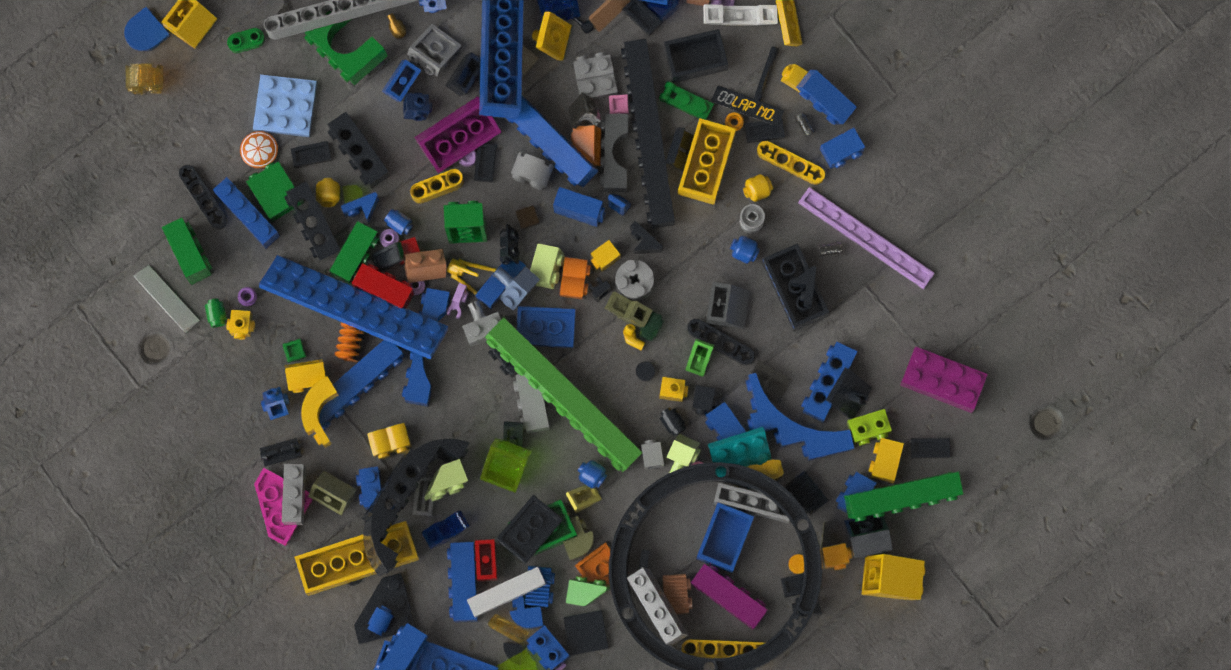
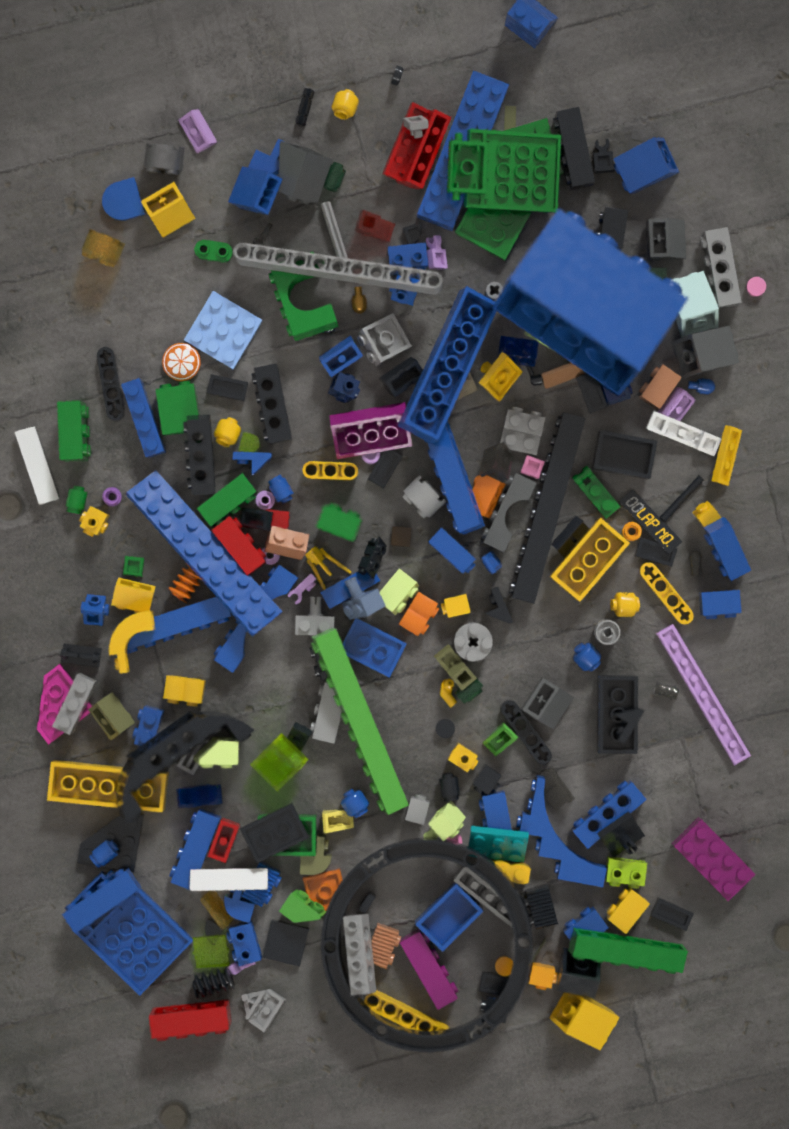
camera: 20 degrees right, 10 degrees up
black tile [588,277,612,302] -> none

